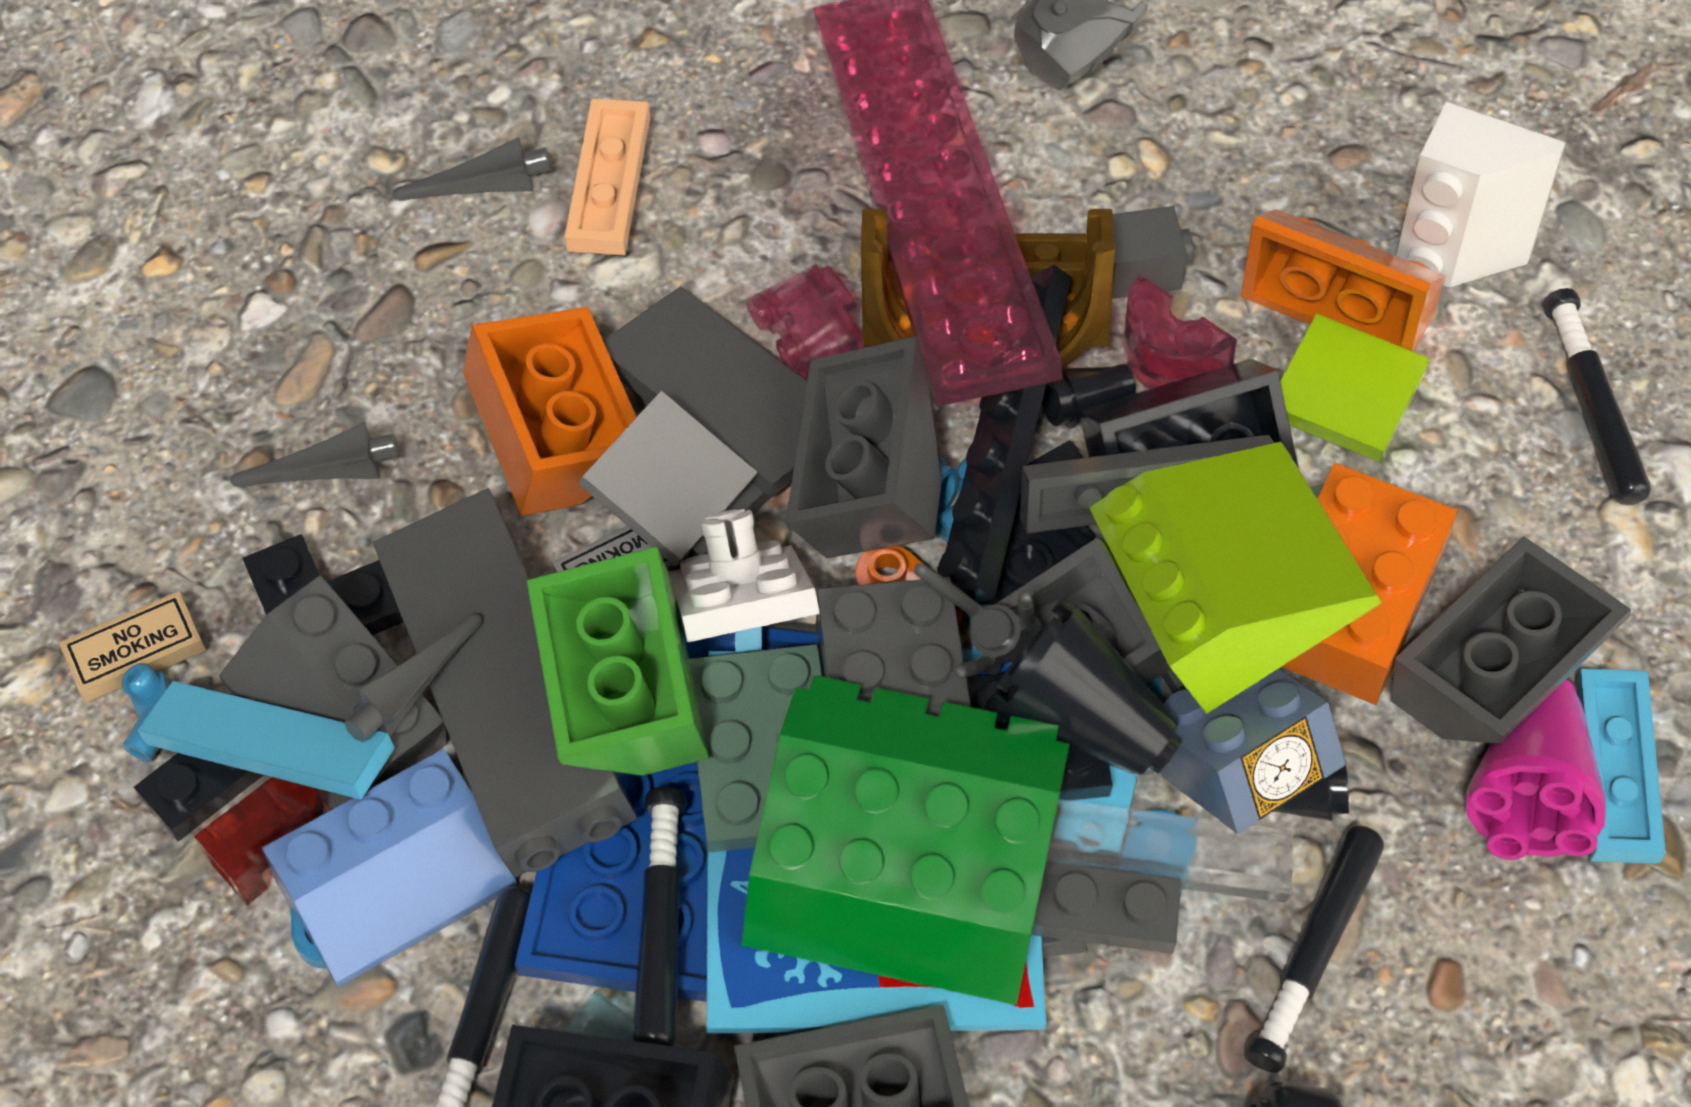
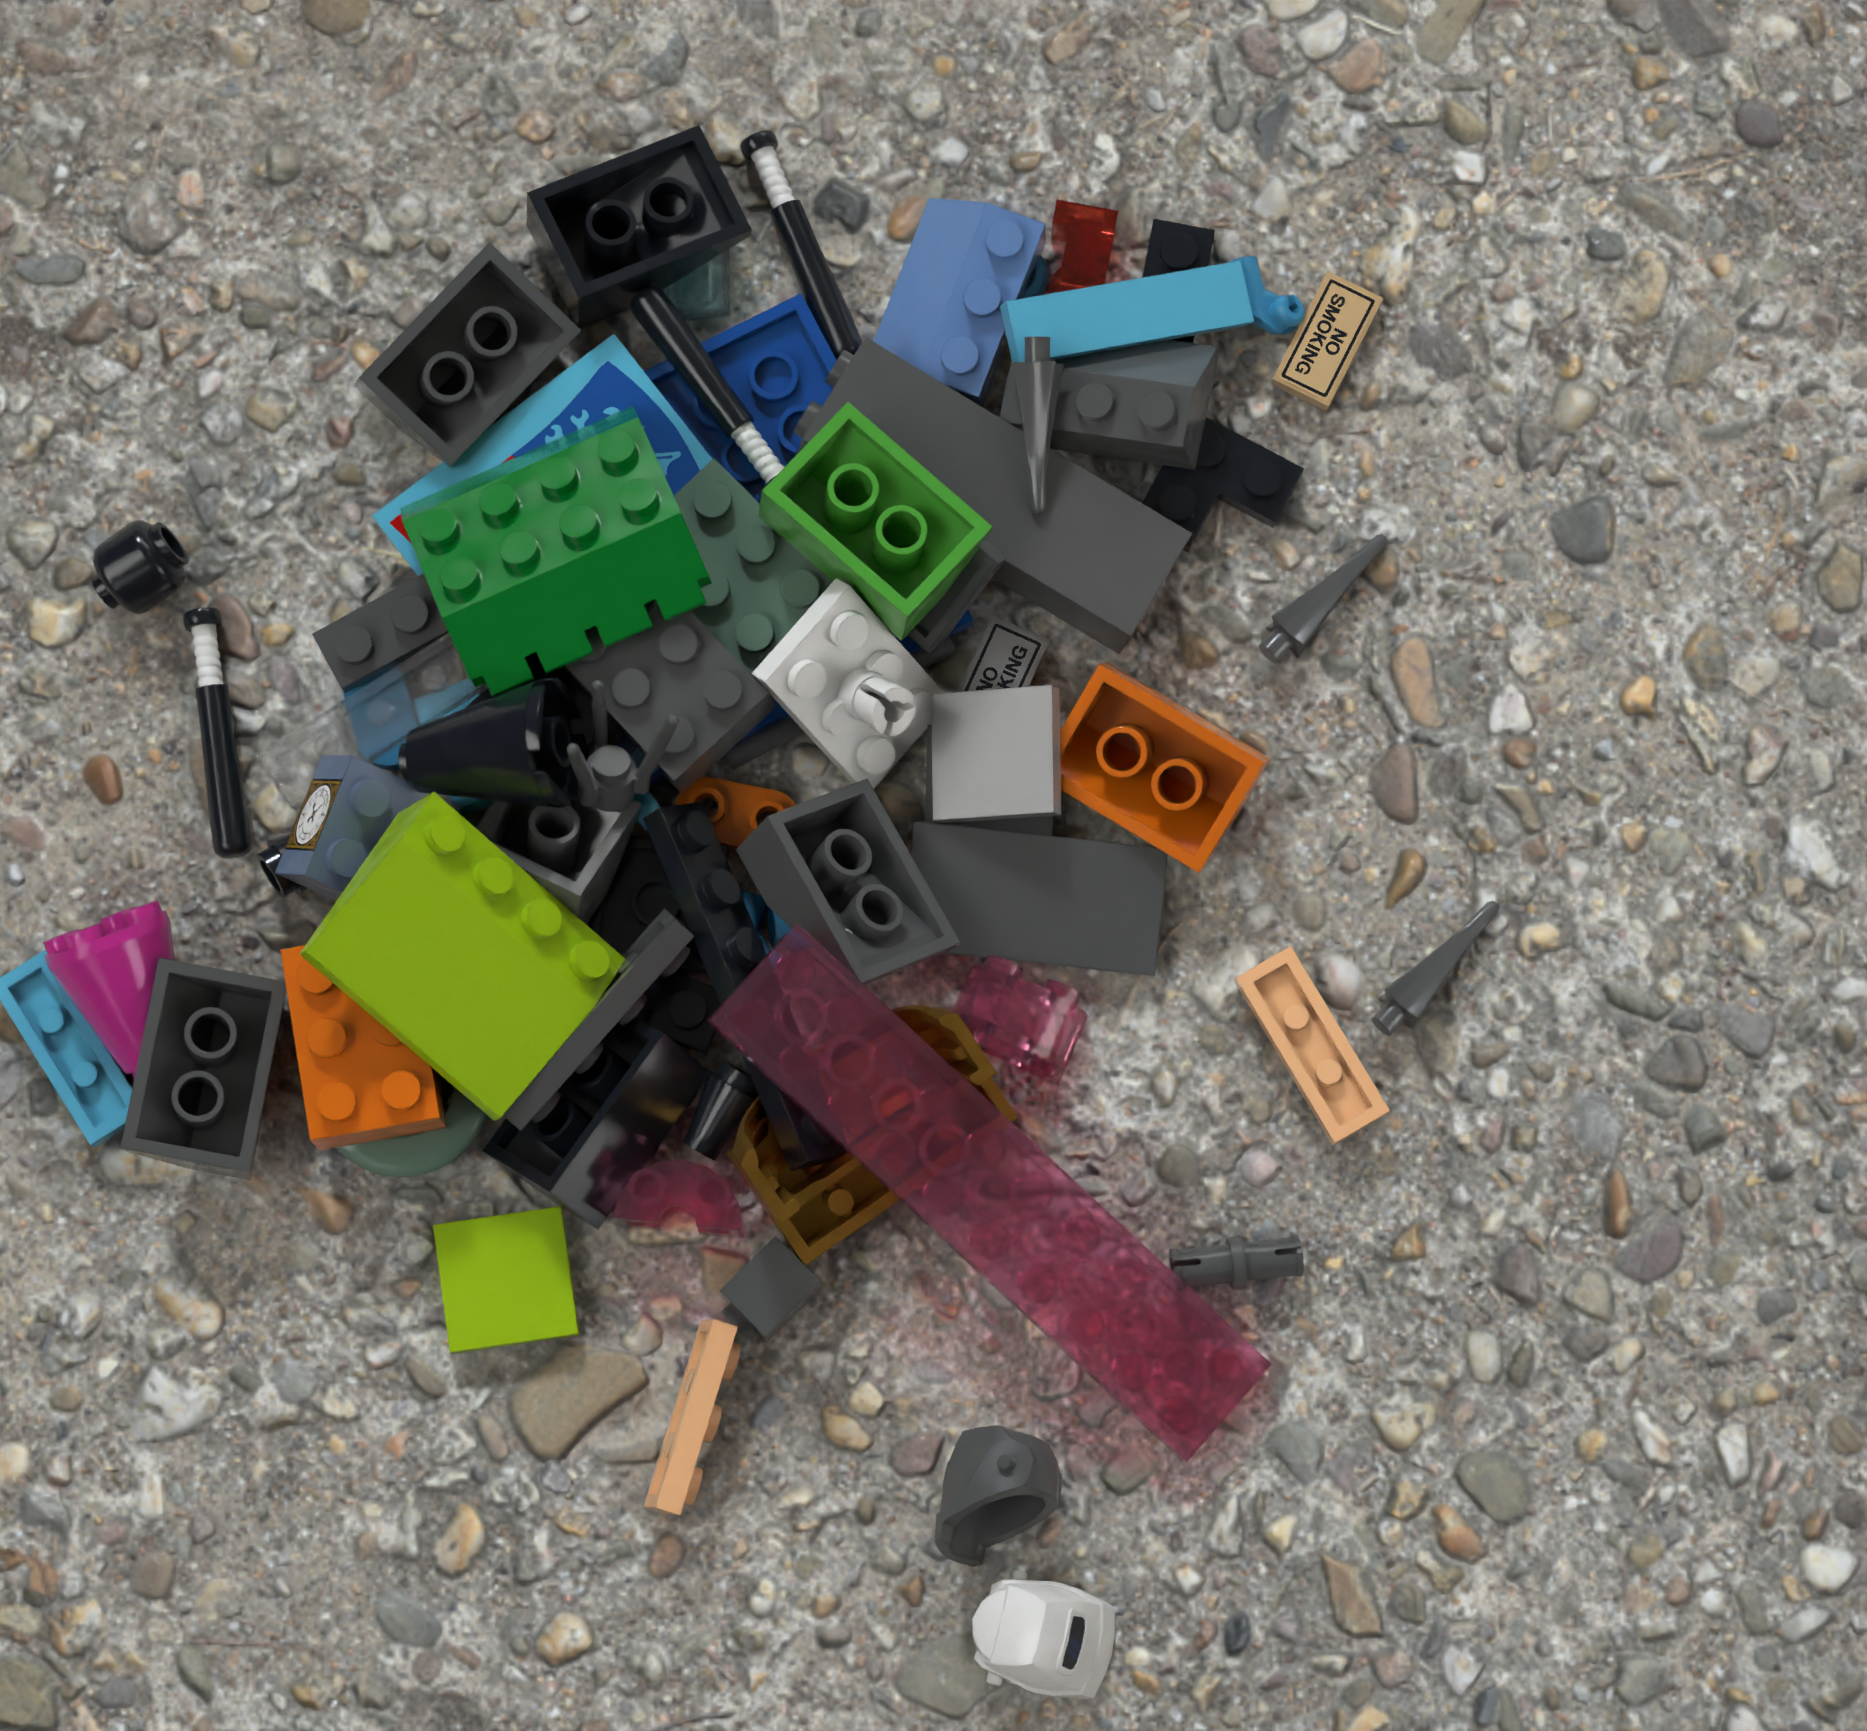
camera: 140 degrees right, 20 degrees up
orange slope [1241,209,1445,352] -> none
white slope [1396,101,1566,287] -> none
black piece [1542,288,1651,506] -> none
none -> light nougat plate [643,1319,741,1515]
none -> dark grey pin [1169,1235,1304,1291]

